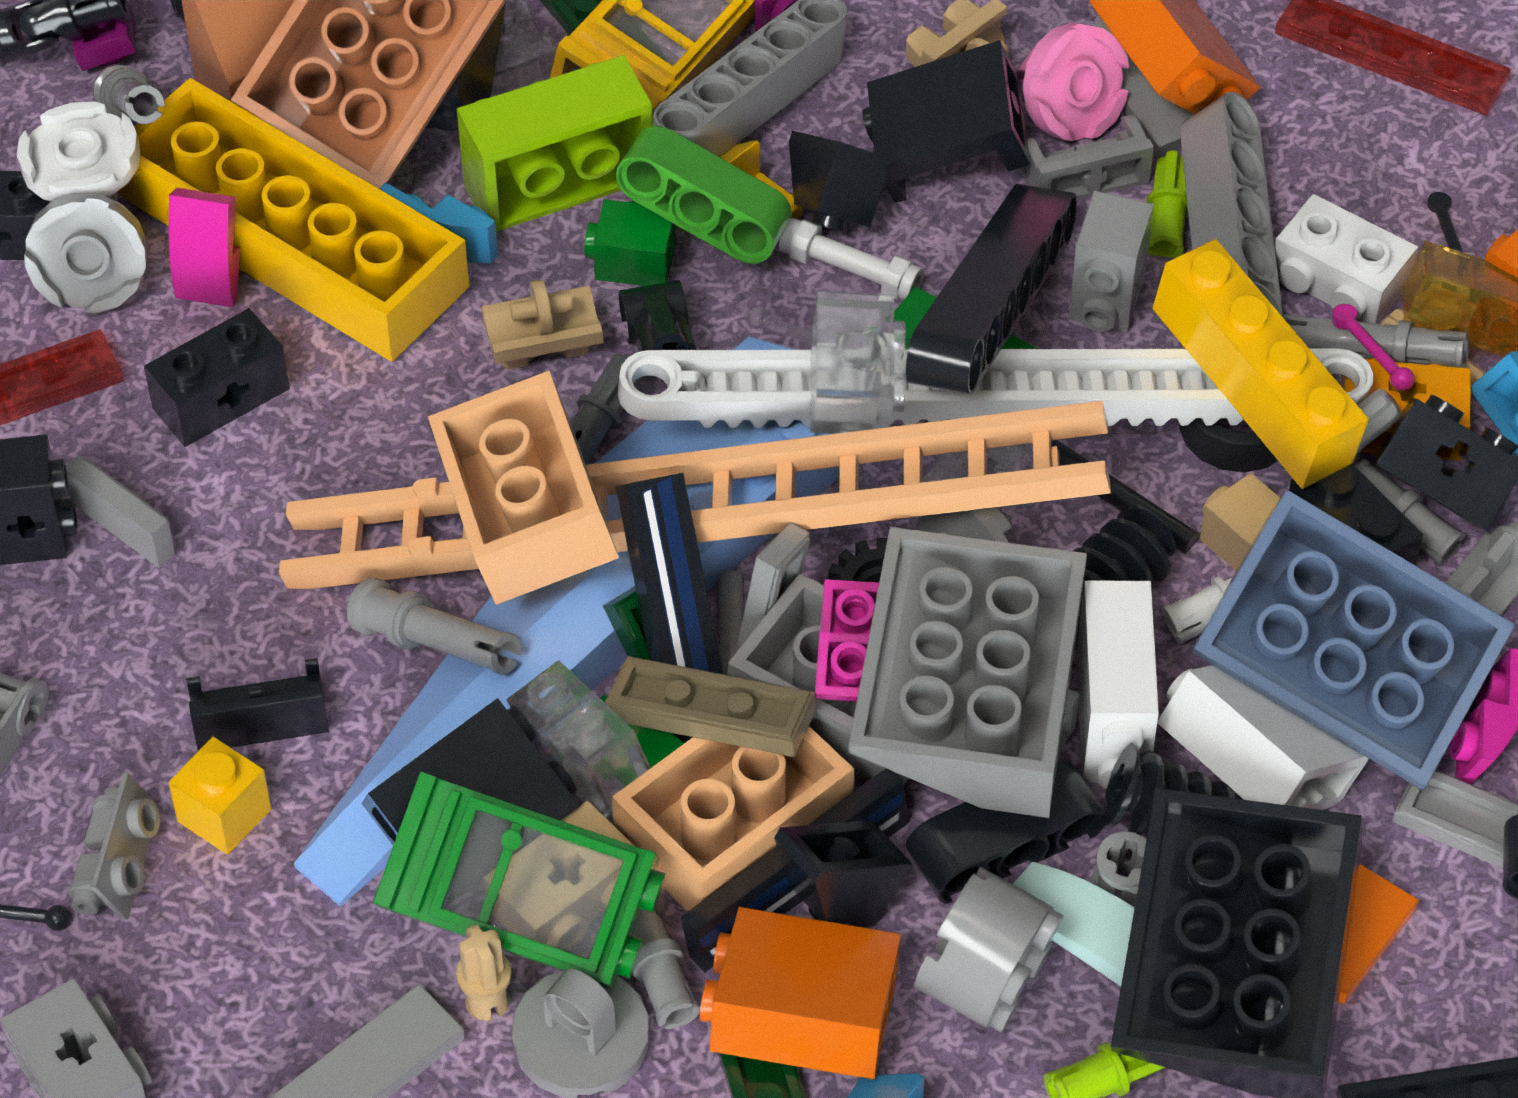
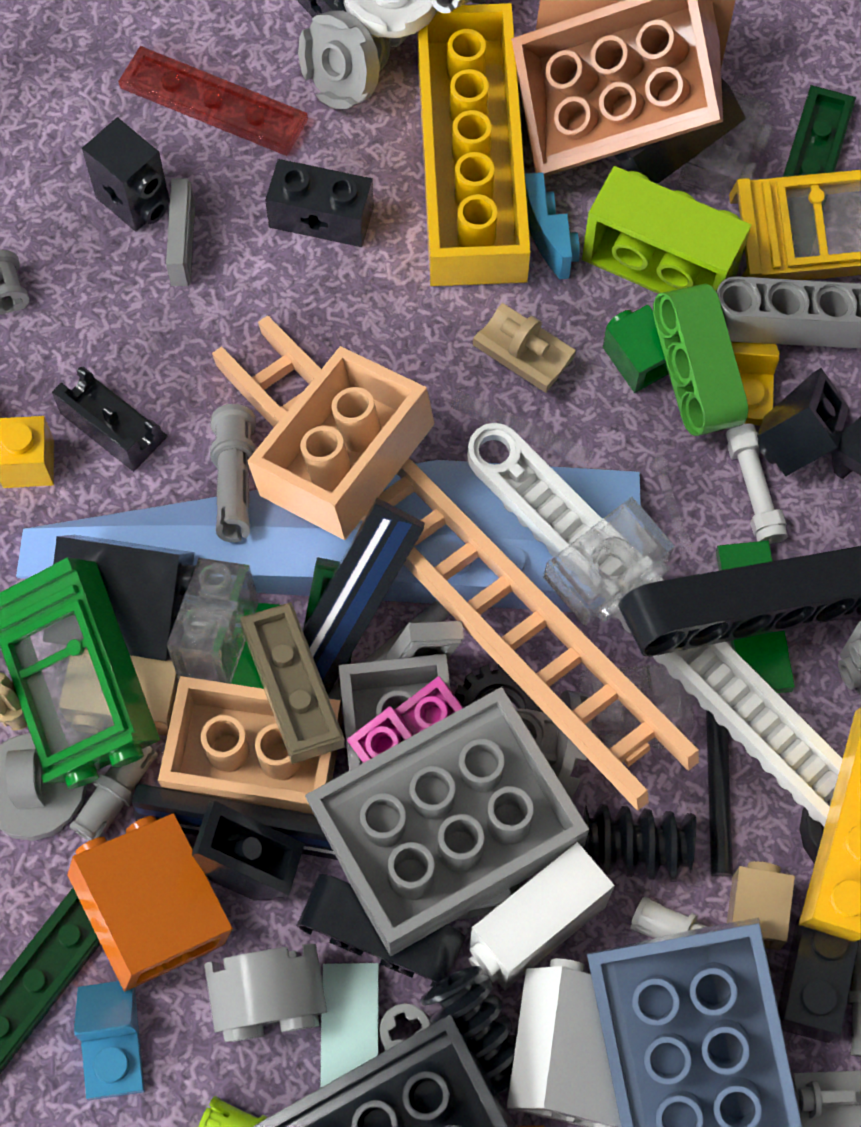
camera: 50 degrees right, 15 degrees up
dark pink slope [169,187,240,308] -> none
dark grey axle [571,354,644,465] -> none
black piece [618,280,696,382] -> none

